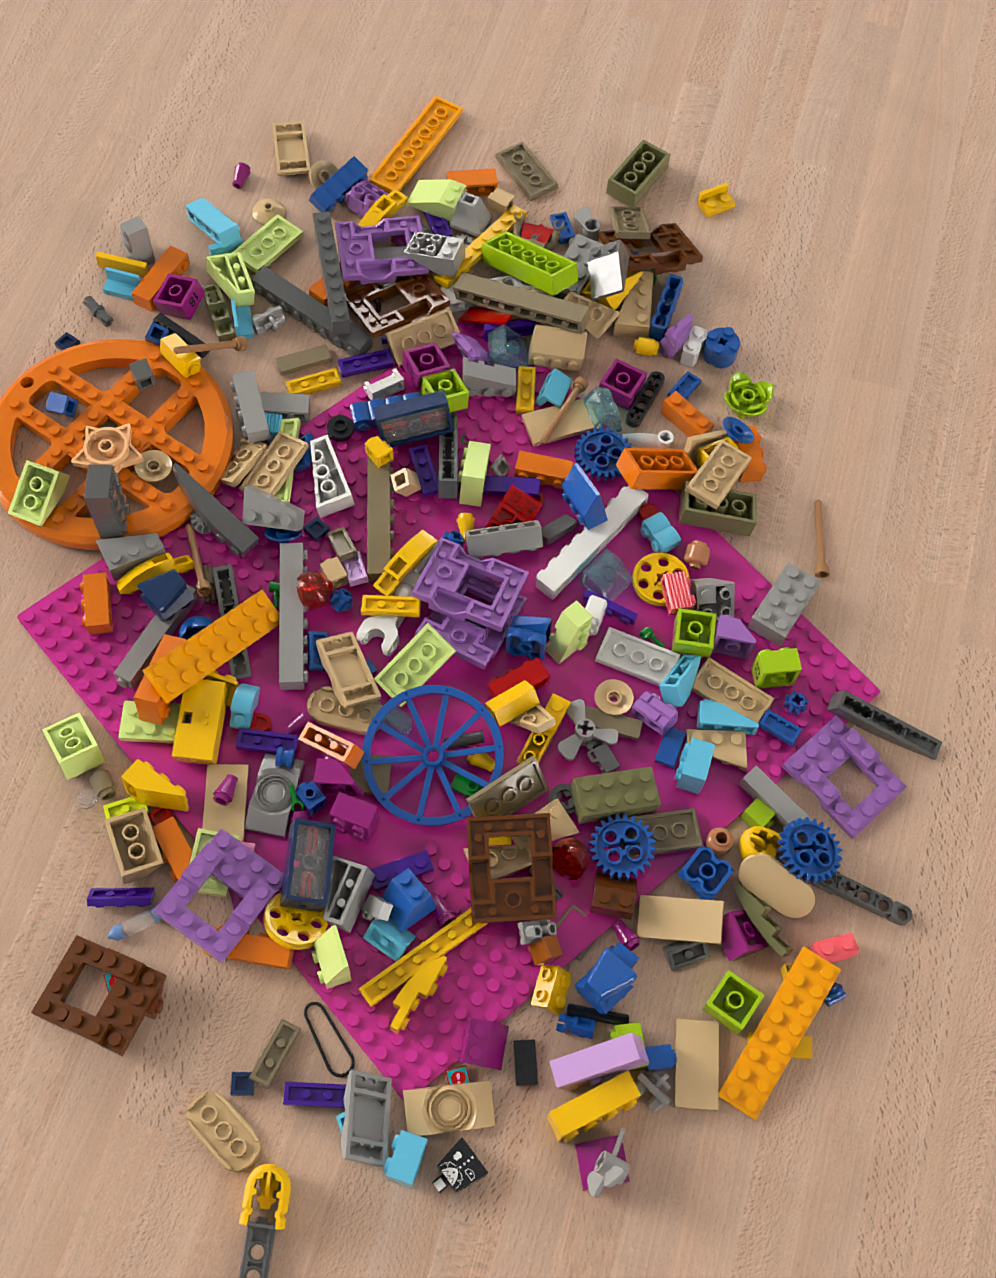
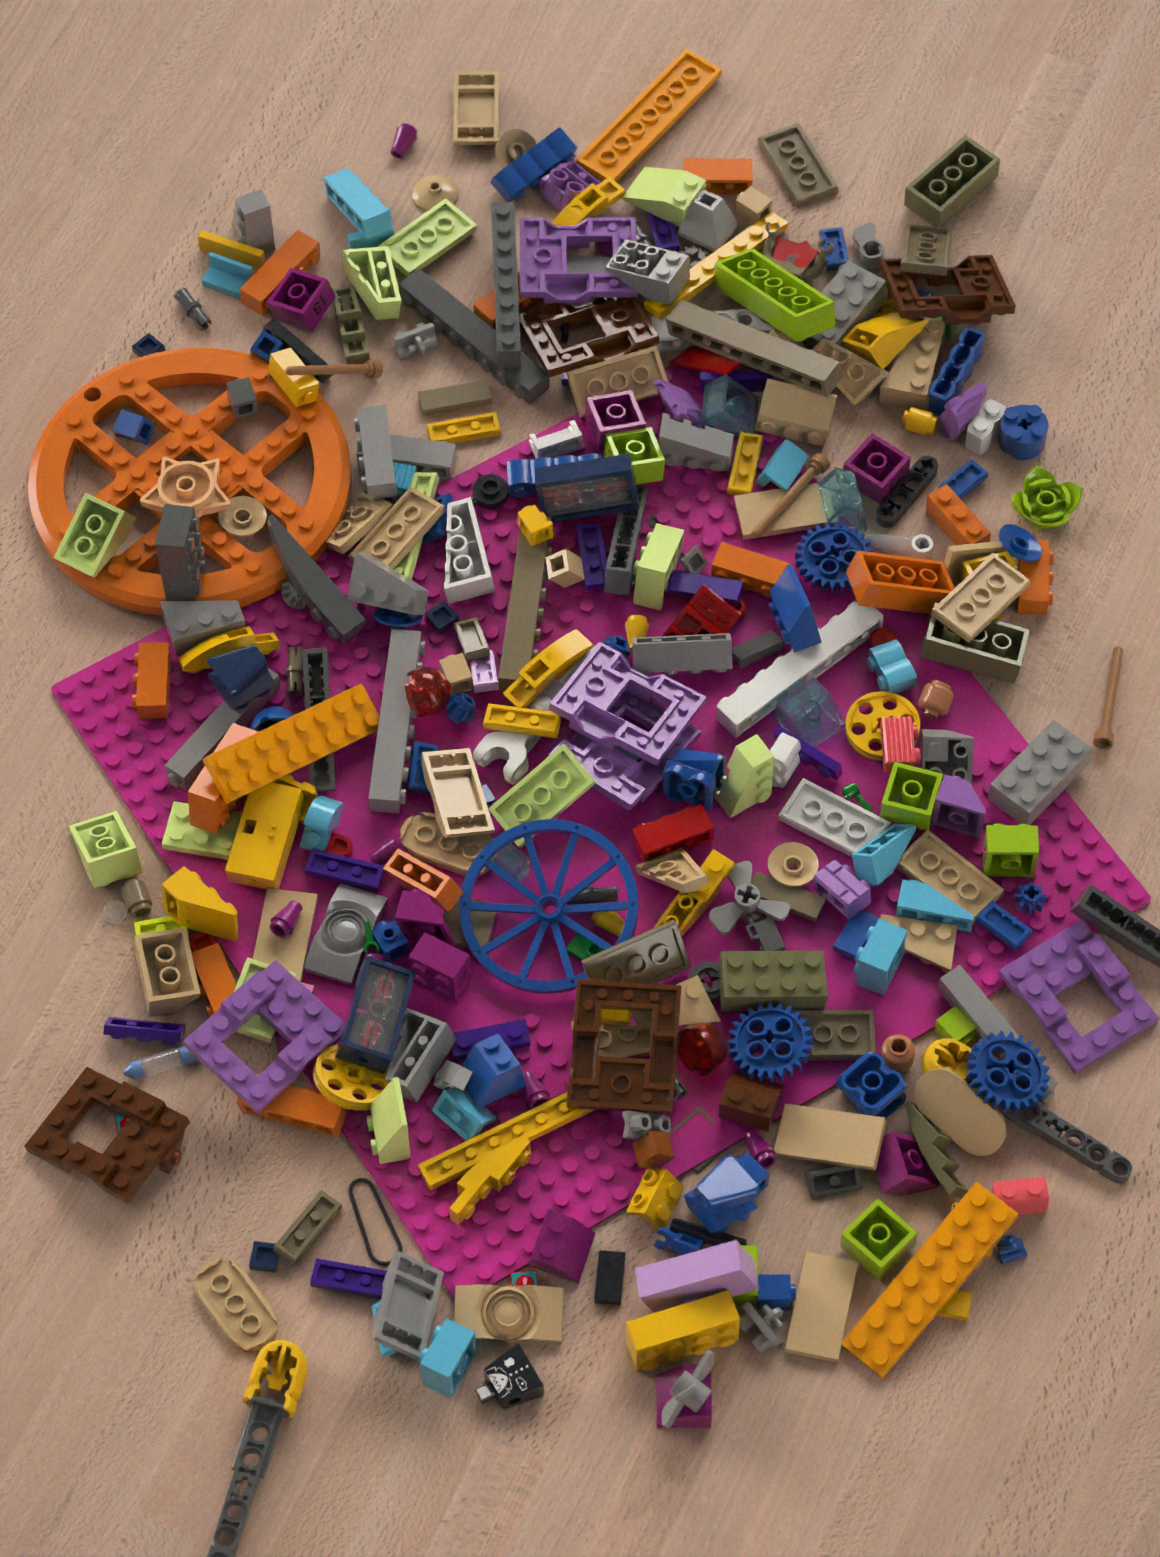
camera: 15 degrees right, 5 degrees down
medium nougat piece [185,524,212,597] -> none
medium azure panel [231,299,255,339] -> none
green hand [269,581,280,609] -> none
blue wheel [275,747,296,769] -> none
dark purple plate [338,349,394,378] -> none
yellow brick [485,680,540,727] -> none
slope [588,240,630,301] -> none
yellow bracket [697,183,736,218] -> none

